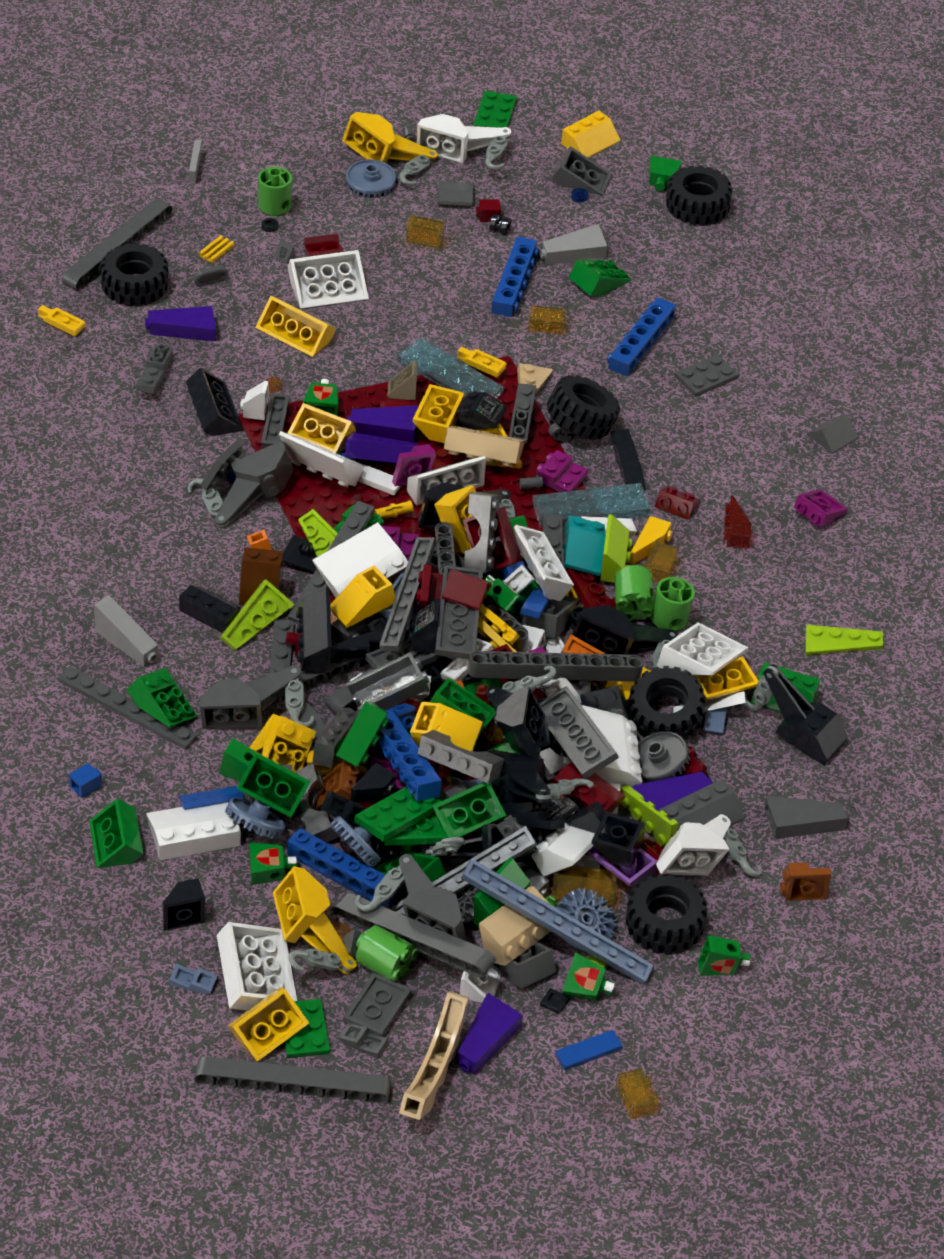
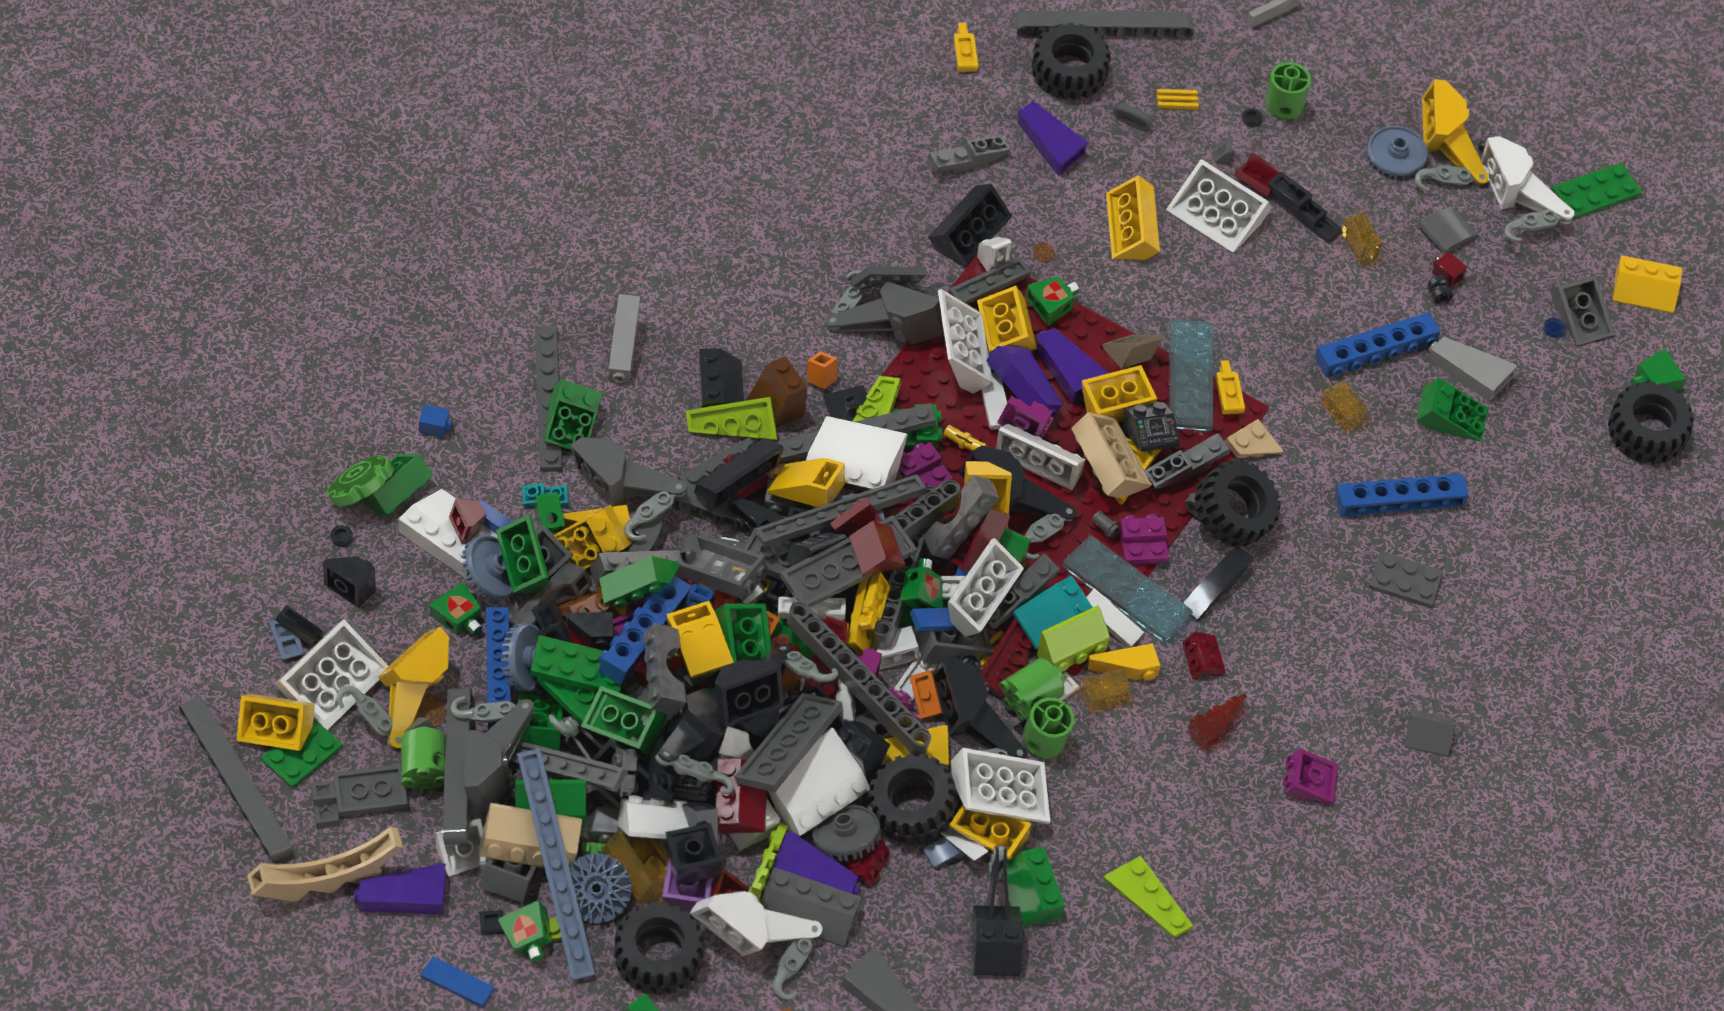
camera: 50 degrees right, 10 degrees up
none -> black tile [275,605,323,646]
none -> bright green piece [327,455,394,506]
none -> black tile [330,525,353,547]
none -> slope [449,499,486,544]
none -> teal slope [522,483,570,508]
none -> black slope [1268,172,1342,243]

